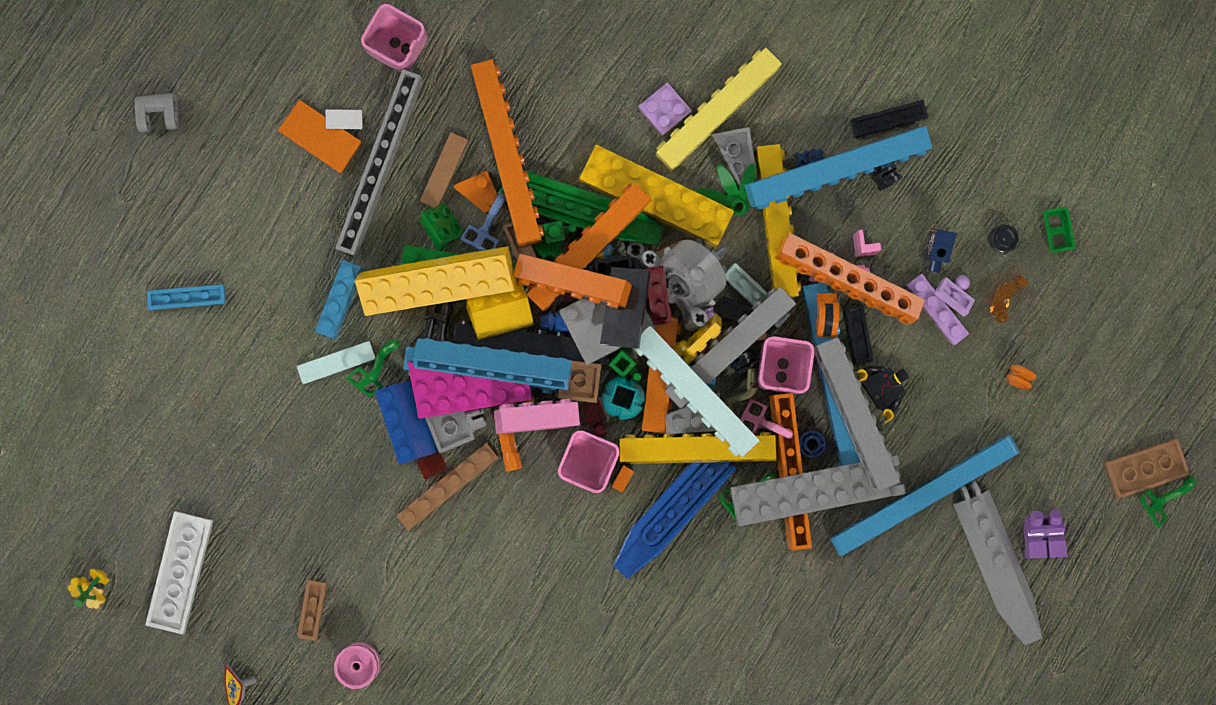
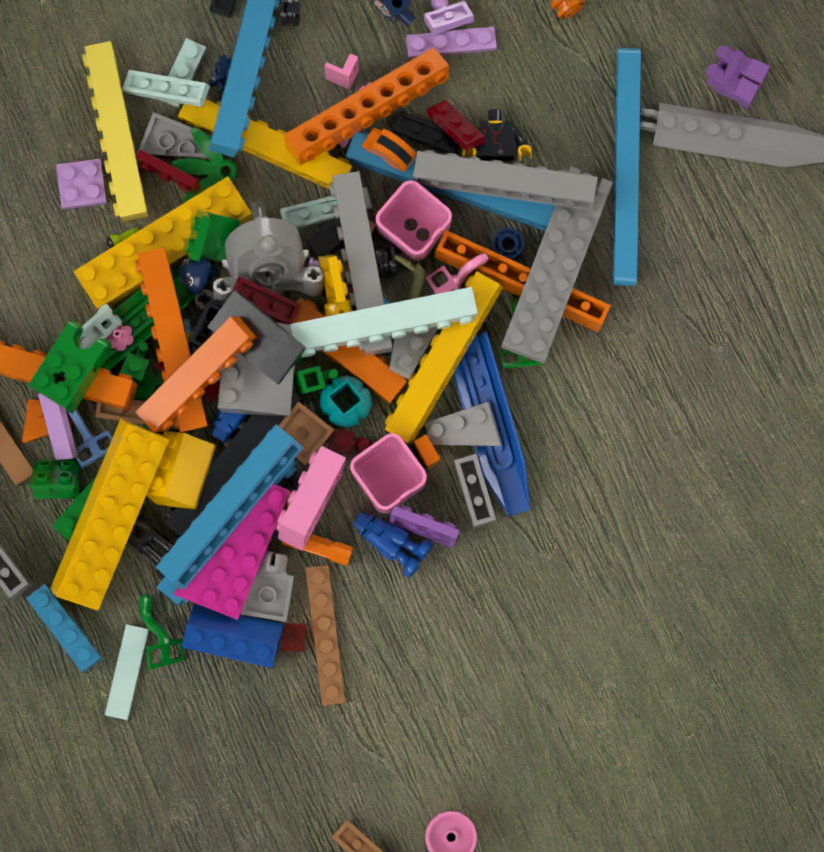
camera: 60 degrees left, 5 degrees down
none -> green brick [28,320,112,414]
none -> lavender tile [38,394,78,460]
none -> light aqua plate [79,304,122,349]
none -> lime piece [106,227,138,248]
none -> bright pink plant [107,324,134,351]
none -> light aqua plate [122,70,210,107]
none -> dark red plate [135,150,201,194]
none -> light aqua plate [161,38,207,108]
none -> dark blue piece [178,256,220,295]
none -> green bracket [185,210,240,262]
none -> blue piece [352,511,433,578]
none -> medium lavender plate [389,505,460,548]
none -> light grey wing [424,402,503,446]
none -> dark red plate [427,100,485,151]
none -> light grey brick [454,454,496,529]

